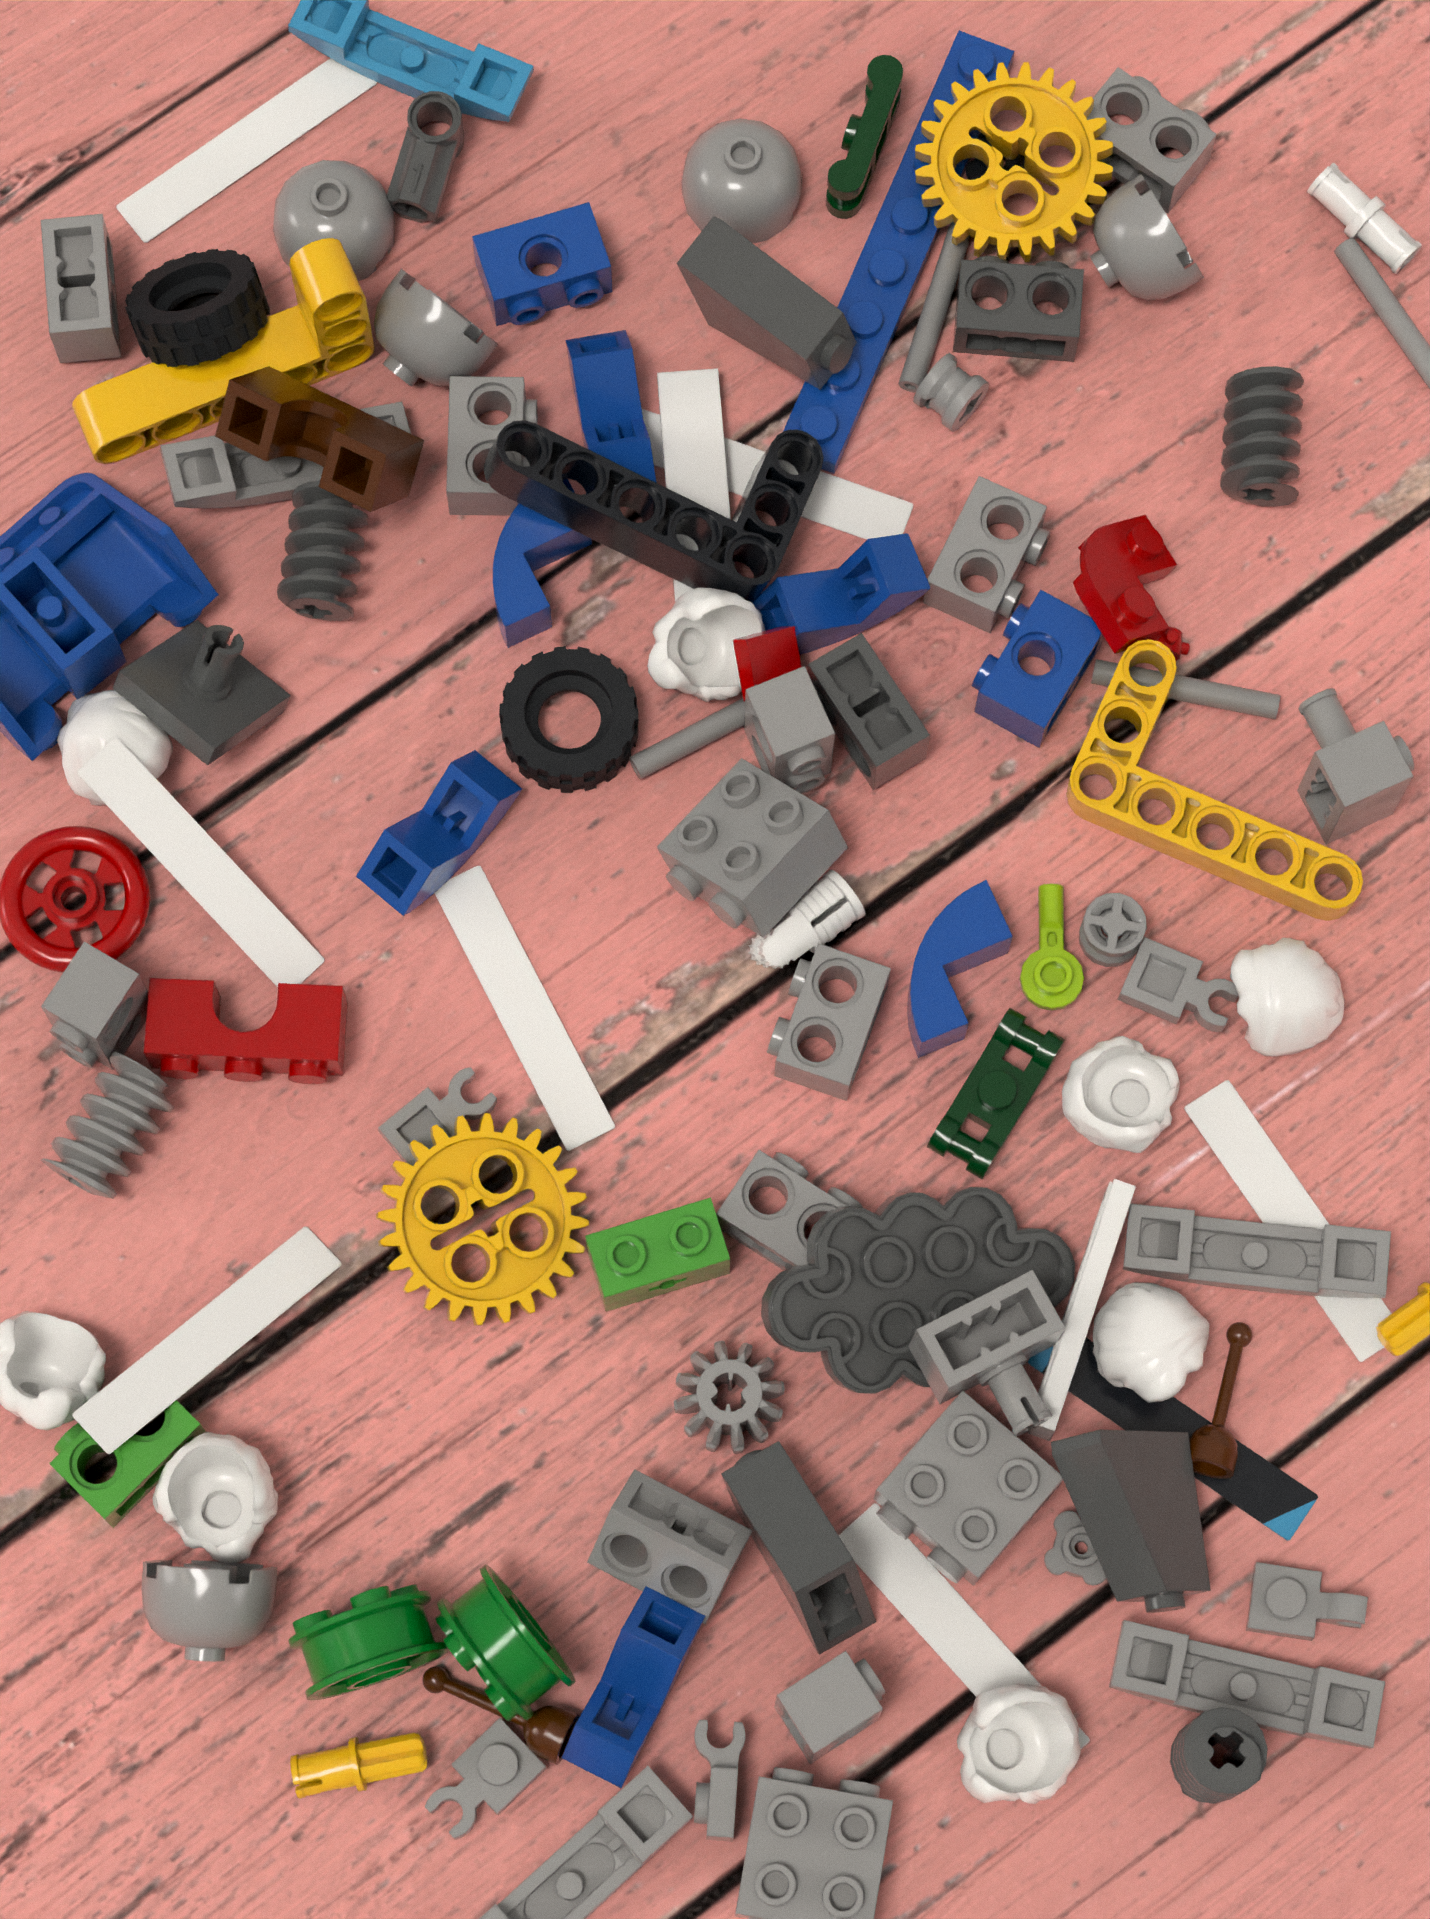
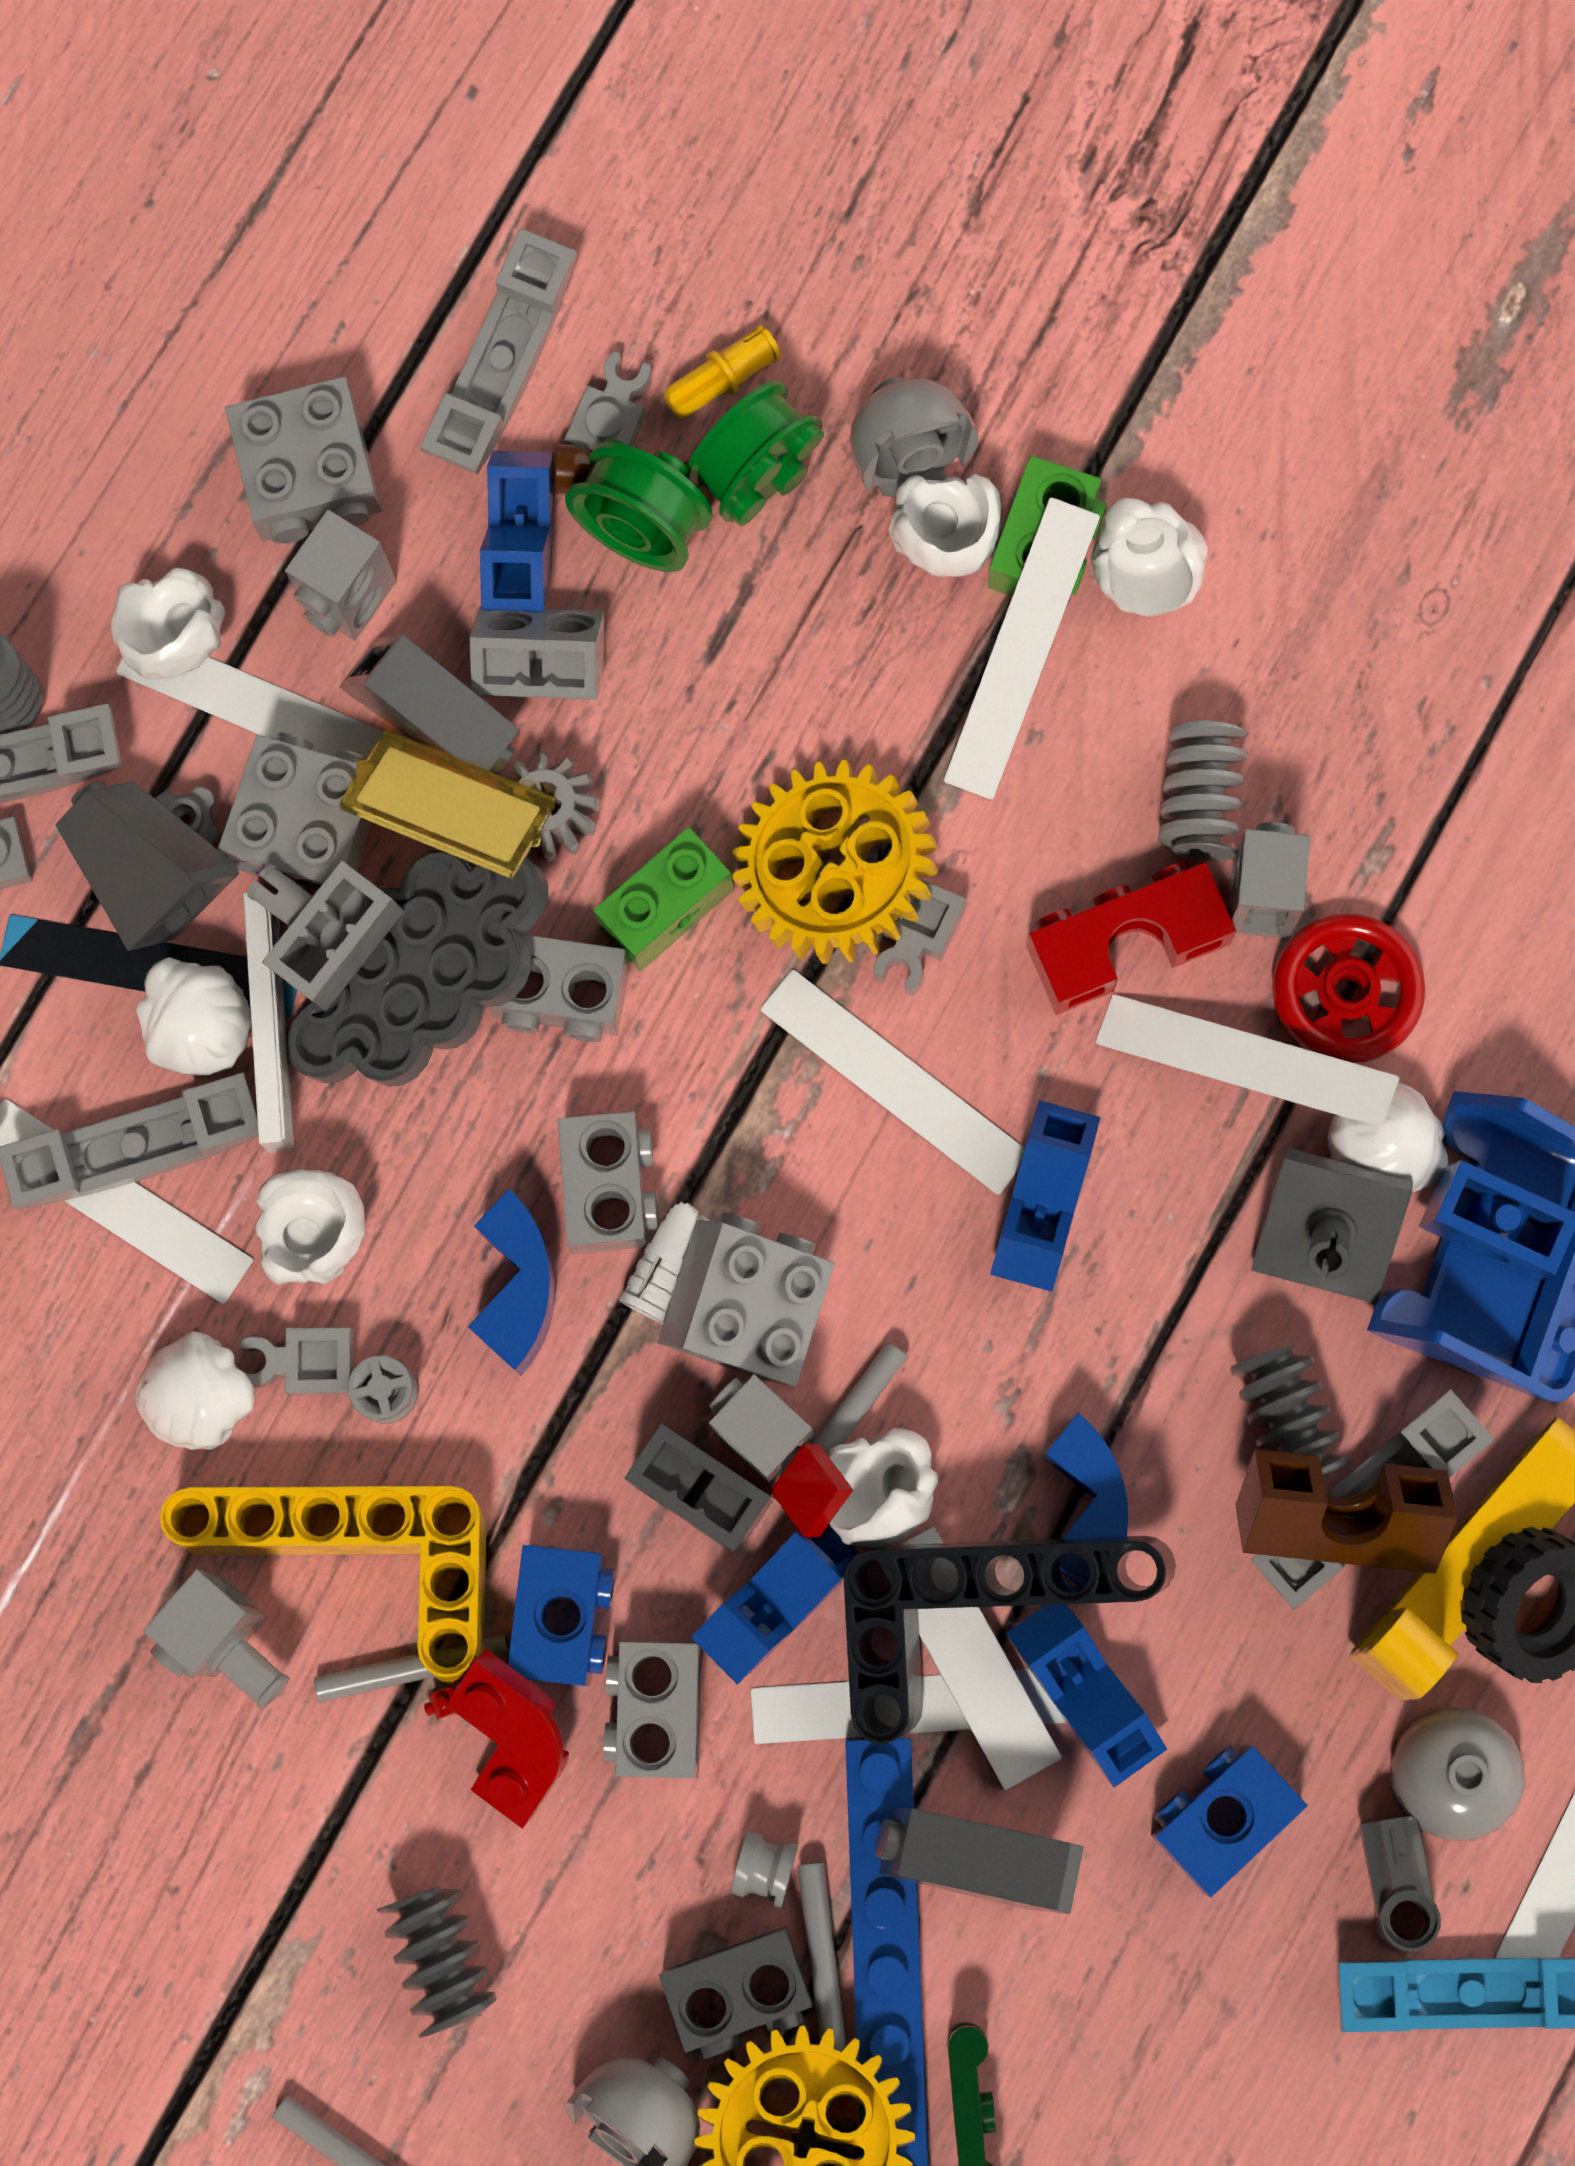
camera: 165 degrees right, 5 degrees up
light grey cylinder [374,269,498,386] -> none
light grey brick [446,376,538,516] -> none
black tyre [499,646,639,793] -> none
light grey cylinder [682,118,802,243] -> none
light grey plate [694,1720,745,1842] -> none
dark green plate [927,1008,1065,1180] -> none
lime plate [1020,884,1084,1011] -> none
reddish brown hinge [1189,1322,1252,1479] -> none
none -> clear yellow piece [340,730,556,879]

